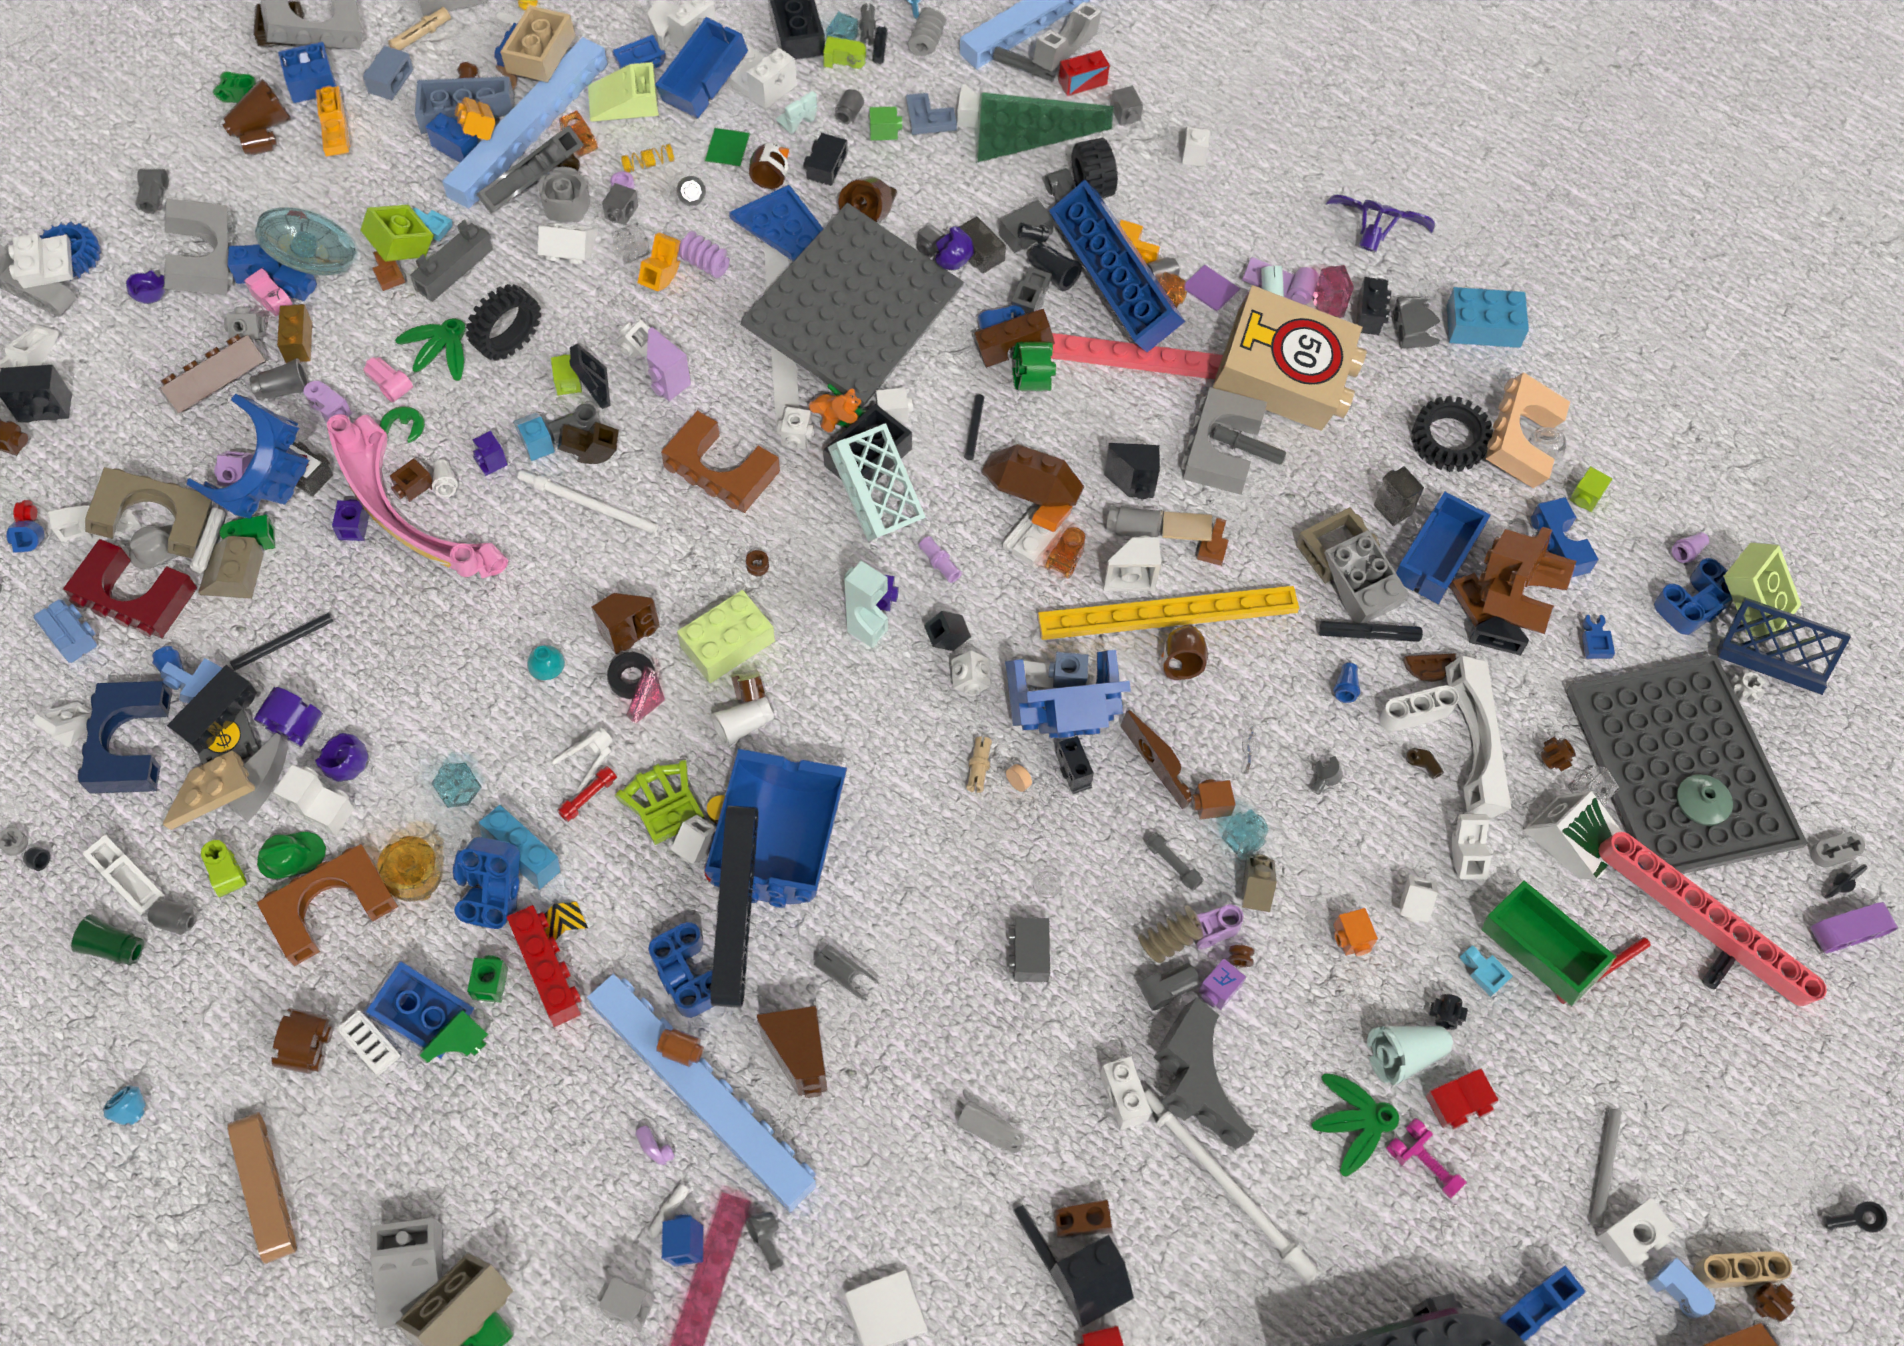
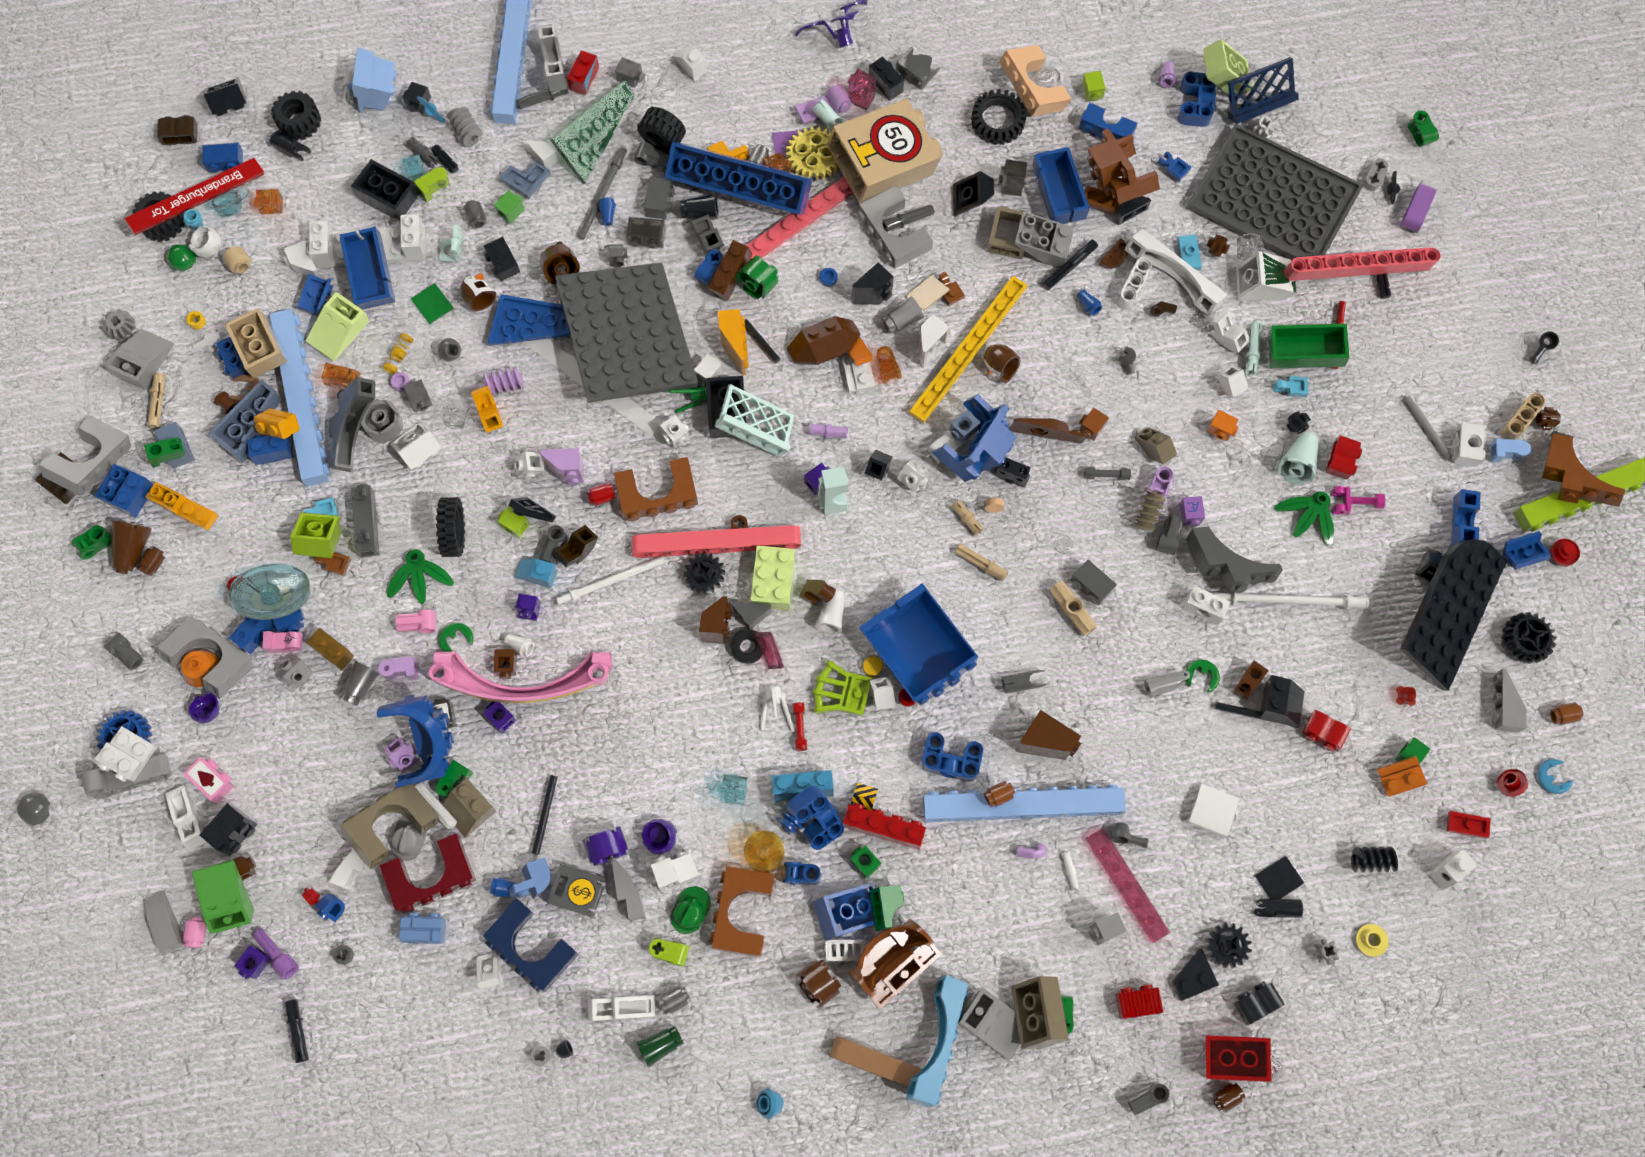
camera: 45 degrees left, 10 degrees up
brick [158,333,265,414] -> none
tan wing [163,751,255,830] -> none
black brick [167,665,258,754] -> none
teal brick [527,645,565,680] -> none
blue brick [661,1214,704,1267] -> none
black beam [710,806,759,1008] -> none
orange animal [808,388,861,432] -> none
dark purple hair [935,226,973,271] -> none
black pin [1018,222,1049,243] -> none
clear light blue brick [1222,809,1269,858] -> none
reddish brown bush [1228,945,1255,967] -> none
dark azure brick [1446,287,1529,348] -> none
sand green dish [1677,774,1733,826] -> none
none -> green leg [144,438,185,468]
none -> orange cone [181,650,220,687]
none -> brick [183,757,235,804]
none -> dark grey bar [578,147,627,240]
none -> red brick [587,483,616,507]
none -> blue cone [598,197,616,226]
none -> coral beam [631,525,802,558]
none -> black gear [684,552,726,594]
none -> light orange slope [718,309,749,375]
none -> dark grey slope [732,601,771,629]
none -> blue piece [782,862,822,885]
none -> light yellow gear [786,126,839,181]
none -> blue tile [820,268,838,287]
none -> dark orange piece [848,919,942,1010]
none -> arch [905,975,968,1108]
none -> black slope [953,171,994,216]
none -> tan axle [955,544,1009,582]
none -> tan piece [1049,580,1097,637]
none -> medium azure plate [1177,235,1202,270]
none -> green head [1185,659,1220,693]
none -> light aqua pin [1245,321,1263,375]

